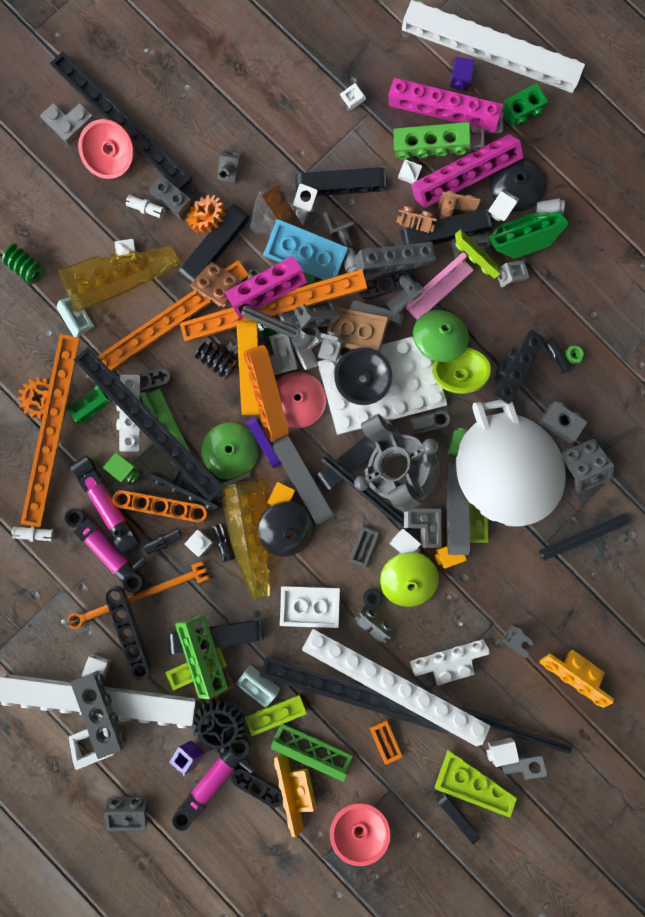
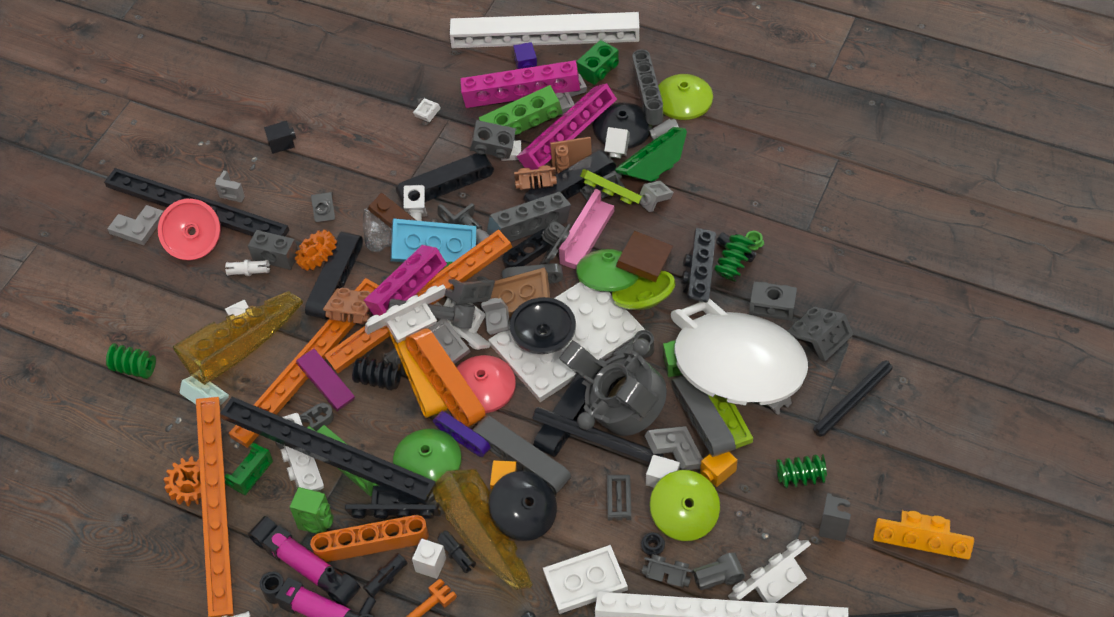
camera: 15 degrees left, 30 degrees down
none -> light grey bracket [215,171,245,203]
none -> black brick [264,121,296,154]
none -> magenta tile [296,348,355,411]
none -> white bracket [365,284,446,343]
none -> dark grey brick [470,120,516,159]
none -> reddish brown tile [616,230,673,282]
none -> dark grey beam [632,49,663,125]
none -> lime dish [658,74,713,120]
none -> dark grey piece [693,553,745,590]
none -> green piece [714,234,756,282]
none -> green piece [776,454,827,488]

